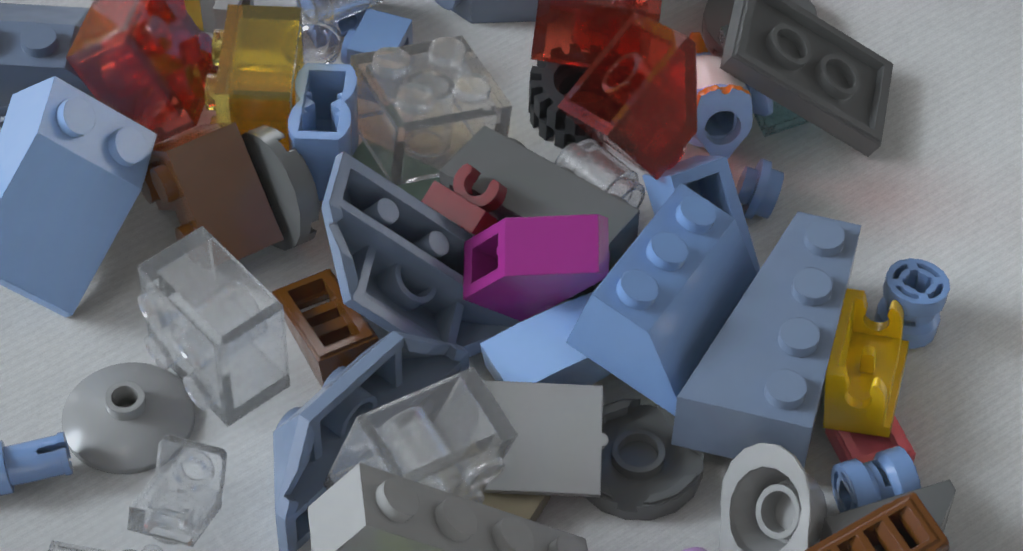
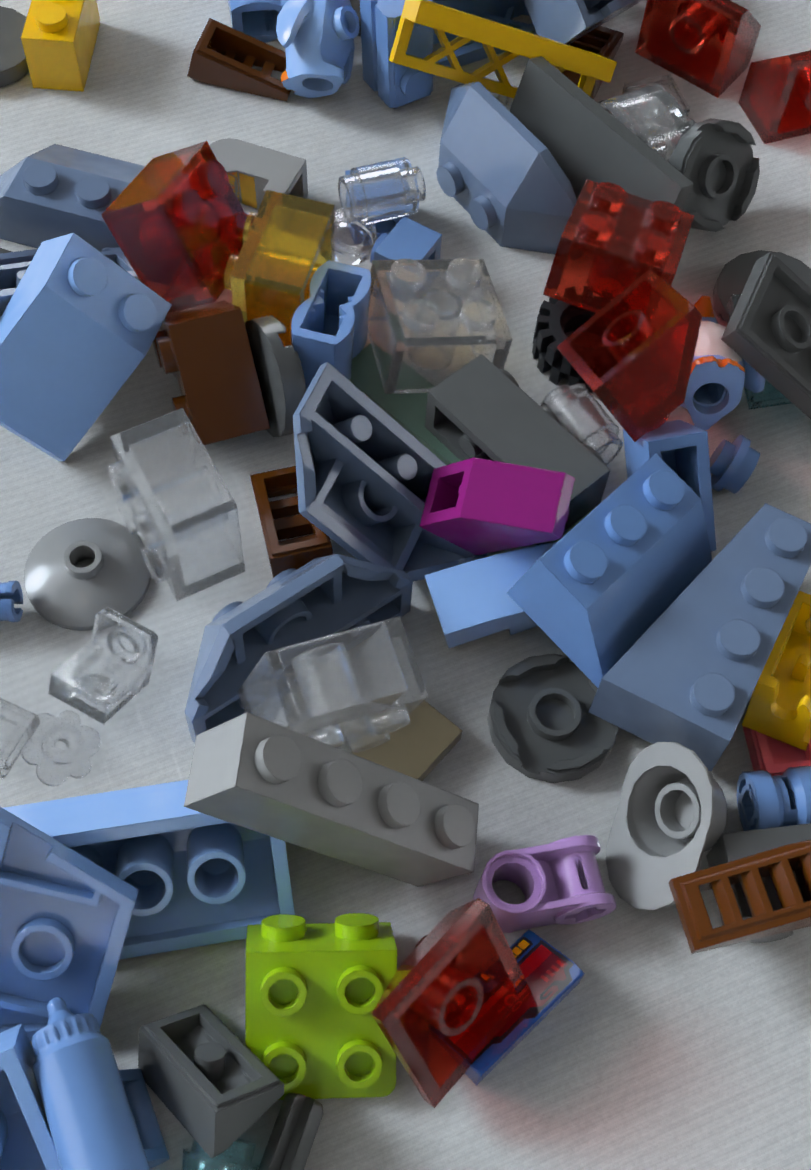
camera: 10 degrees right, 10 degrees up
dark red tile [421,163,507,236] -> none
light grey piece [476,380,609,498] -> none

